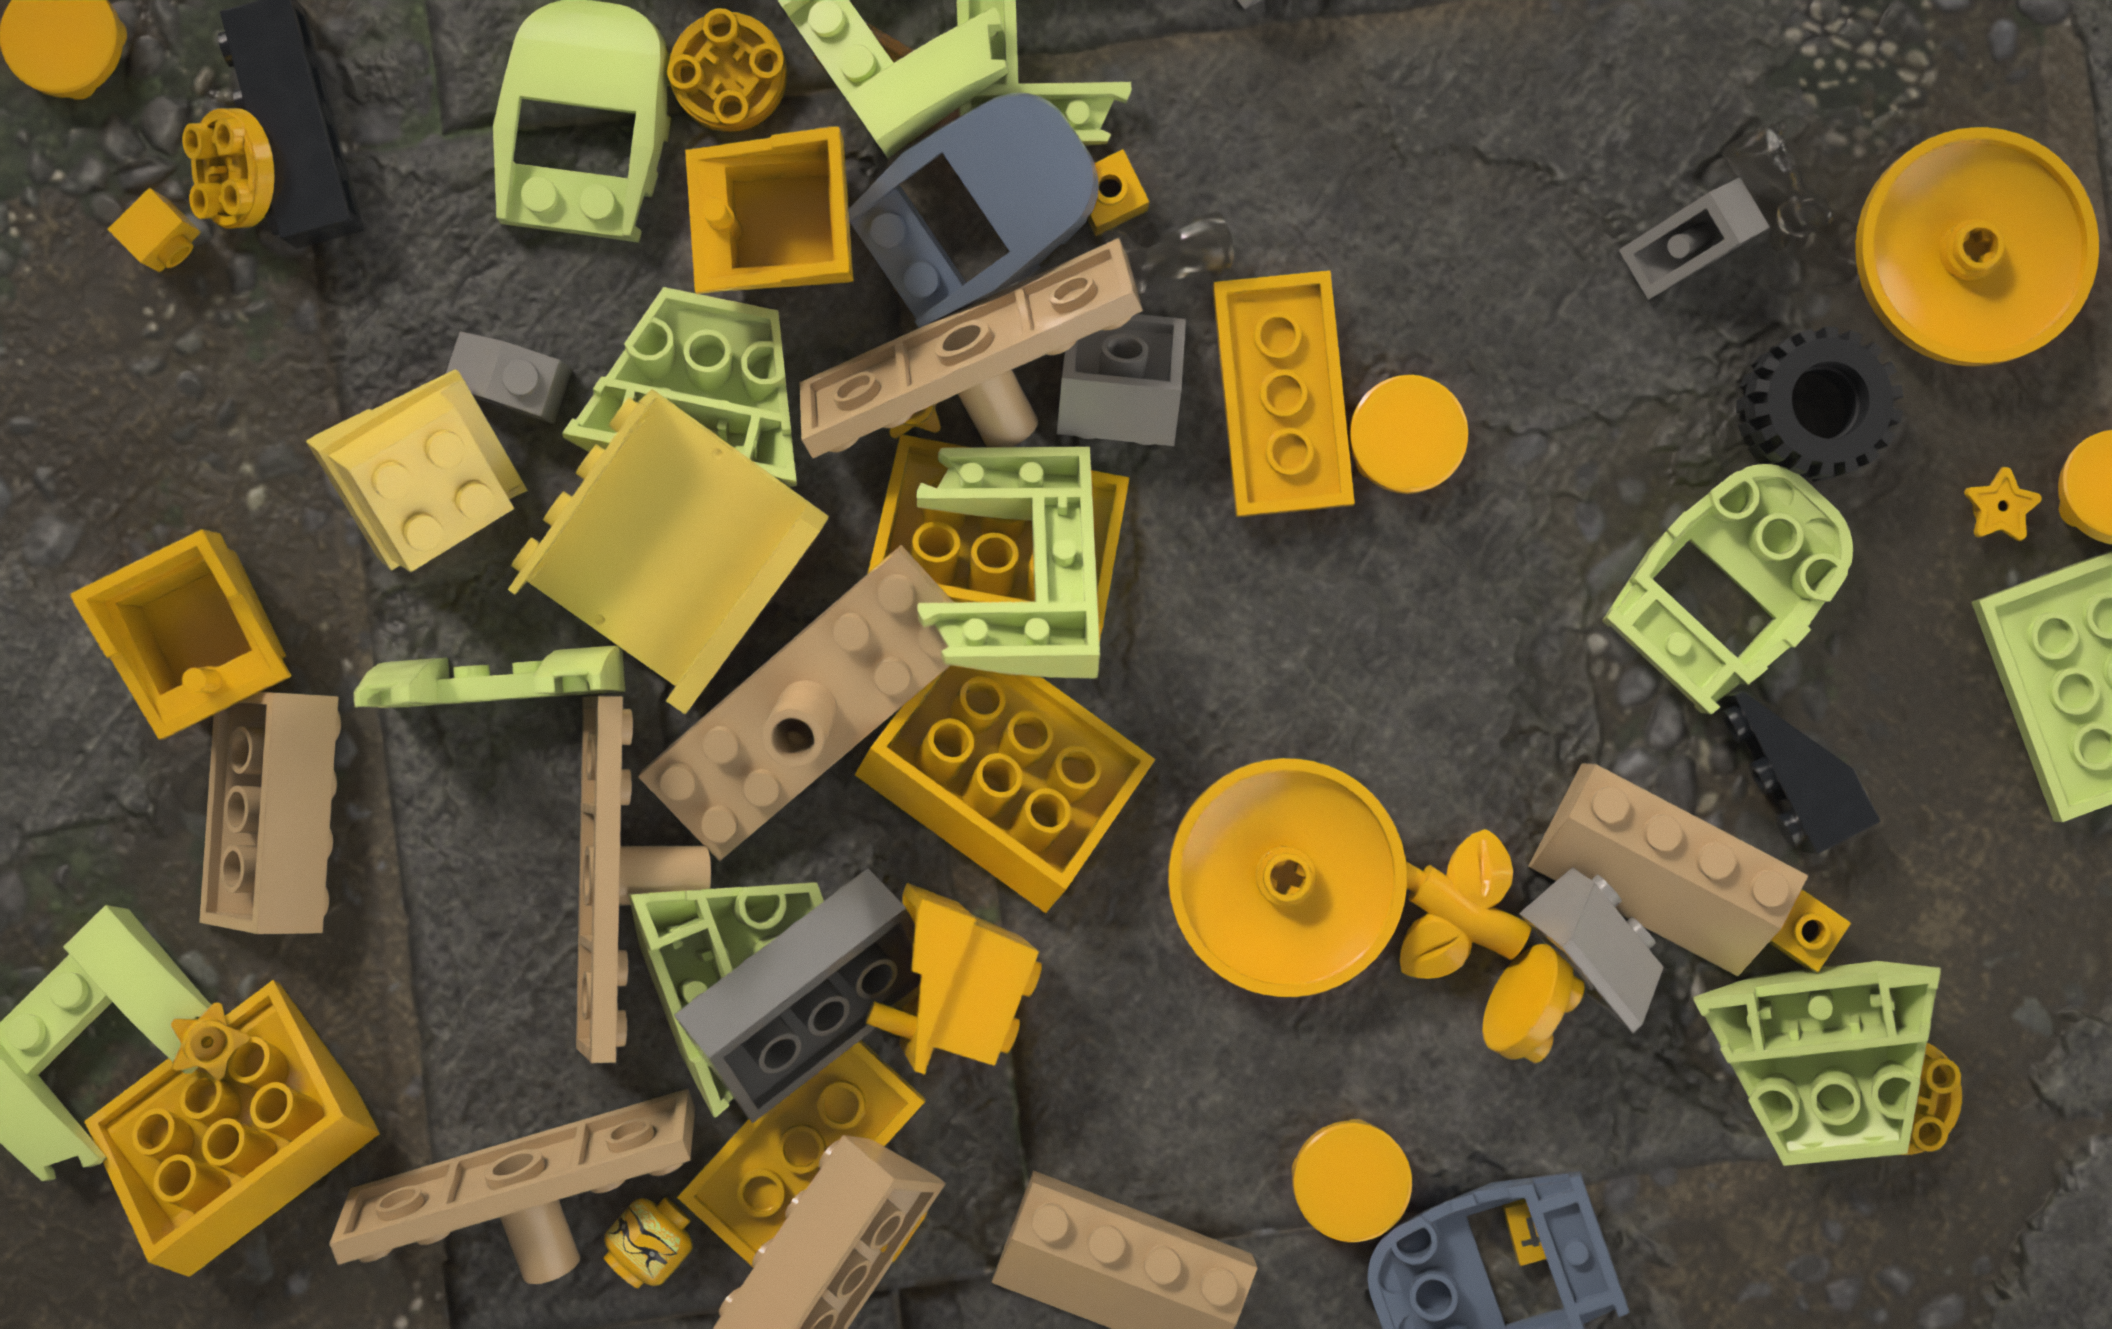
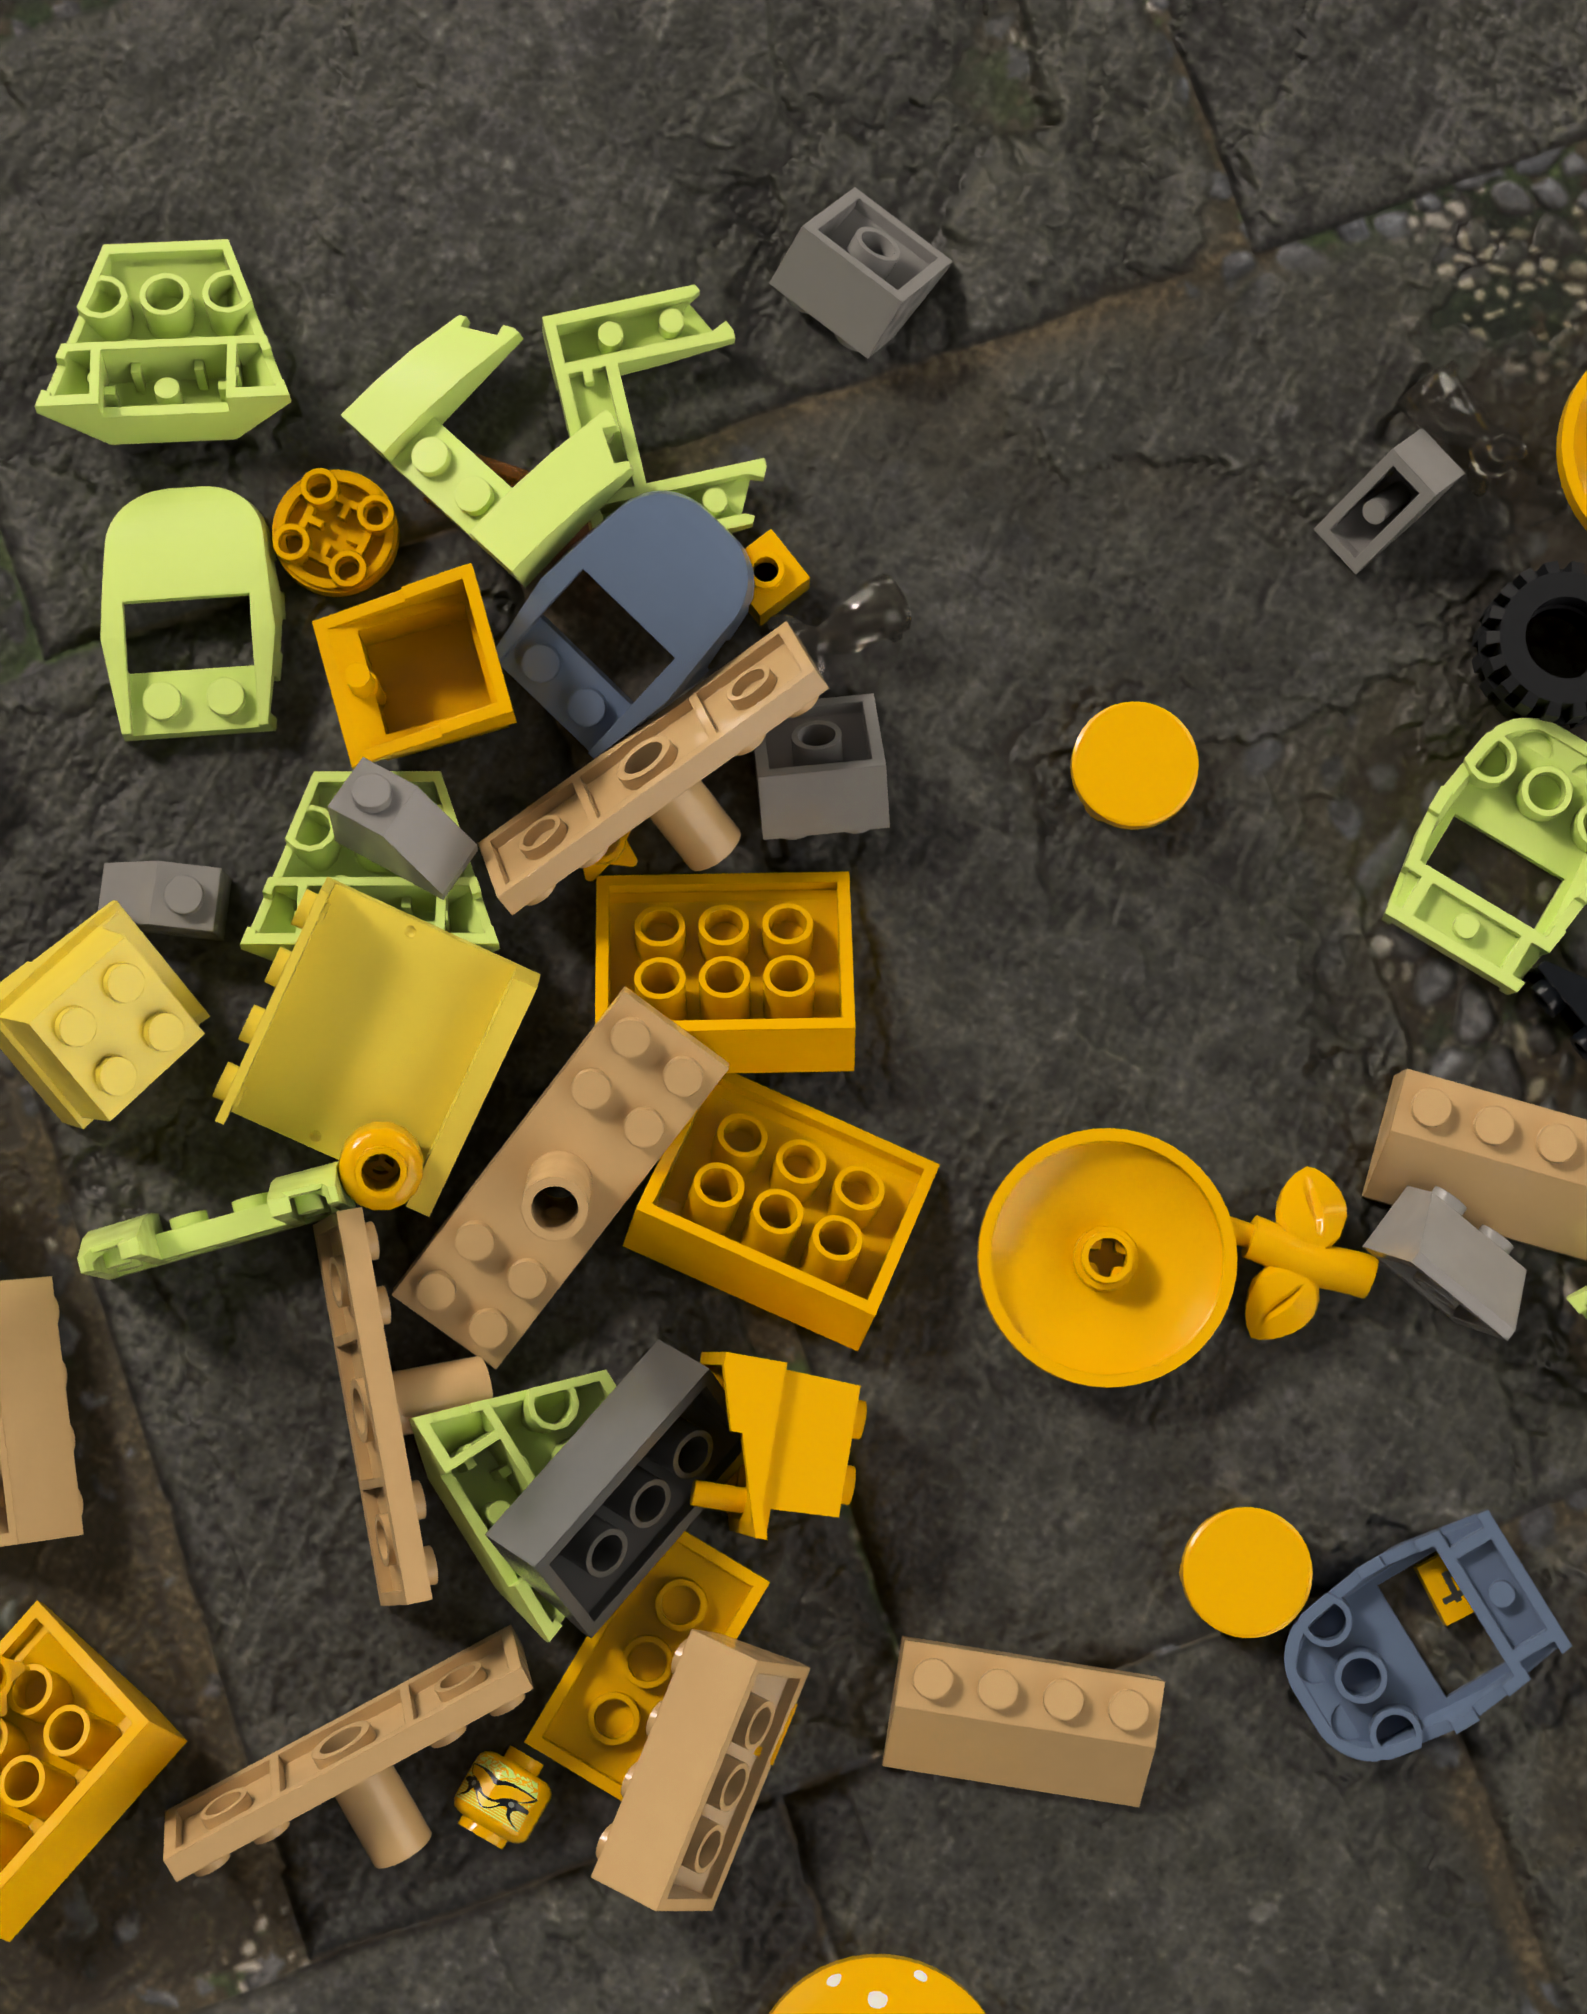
camera: 15 degrees left, 5 degrees down
yellowish green wedge [917,447,1100,678] -> none
yellow plate [1212,270,1355,517] -> none
yellow tile [1482,944,1585,1063] -> none
none -> light grey slope [327,757,478,900]
none -> yellow head [339,1121,423,1211]

